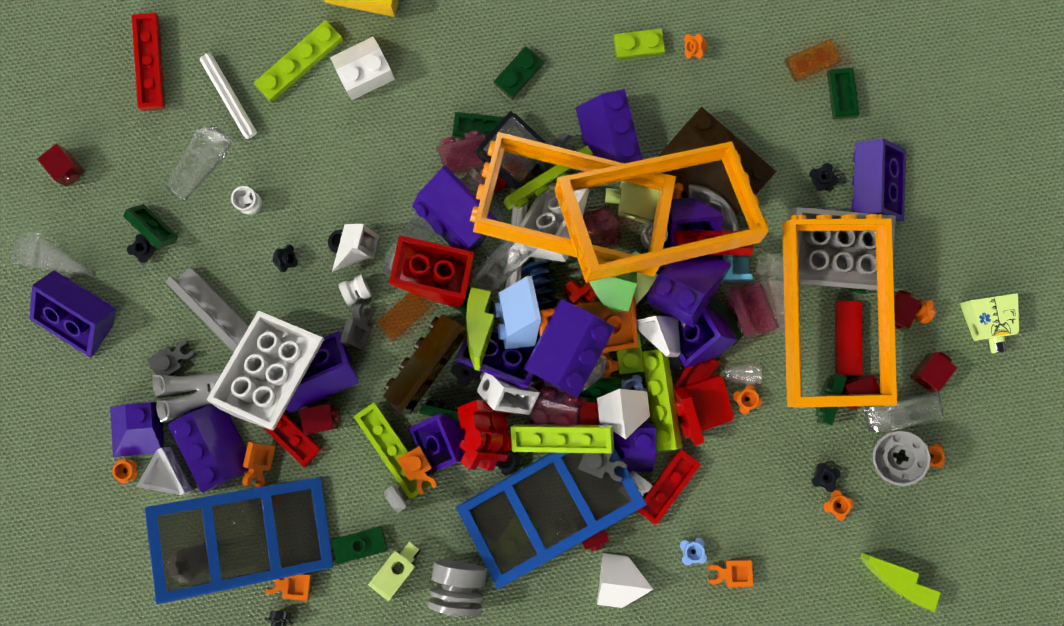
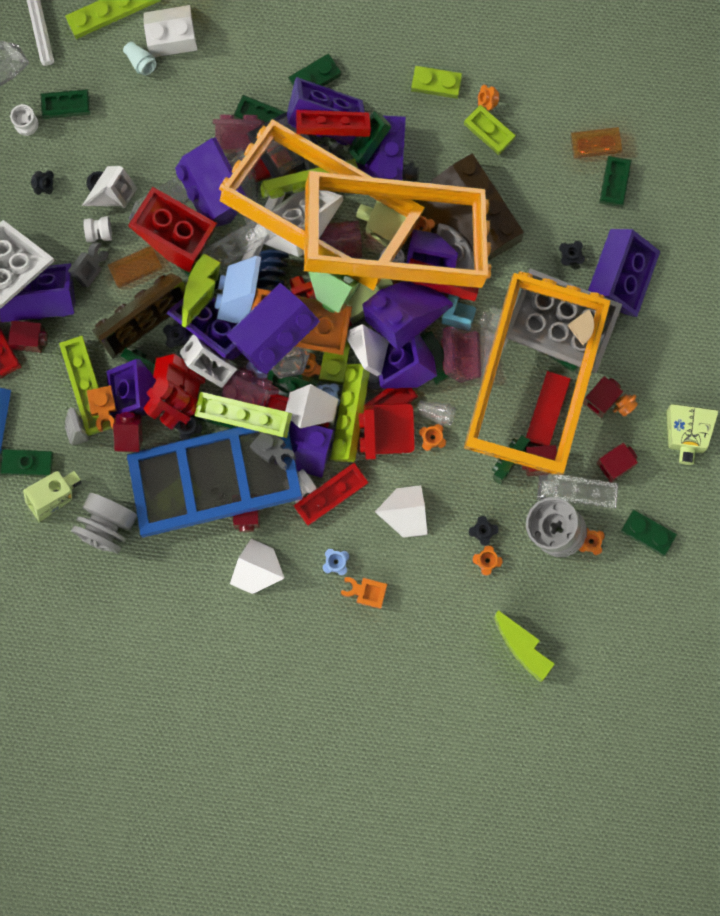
camera: 20 degrees right, 5 degrees down
none -> dark green plate [40,89,91,119]
none -> dark red brick [113,412,143,452]
none -> light aqua cone [123,41,157,76]
none -> dark purple slope [287,77,365,145]
none -> red plate [296,110,371,137]
none -> dark green plate [348,111,392,166]
none -> white slope [375,485,427,538]
none -> black plate [402,162,419,182]
none -> lime plate [464,105,516,155]
none -> tan tile [568,310,594,345]
none -> dark green plate [620,509,677,557]

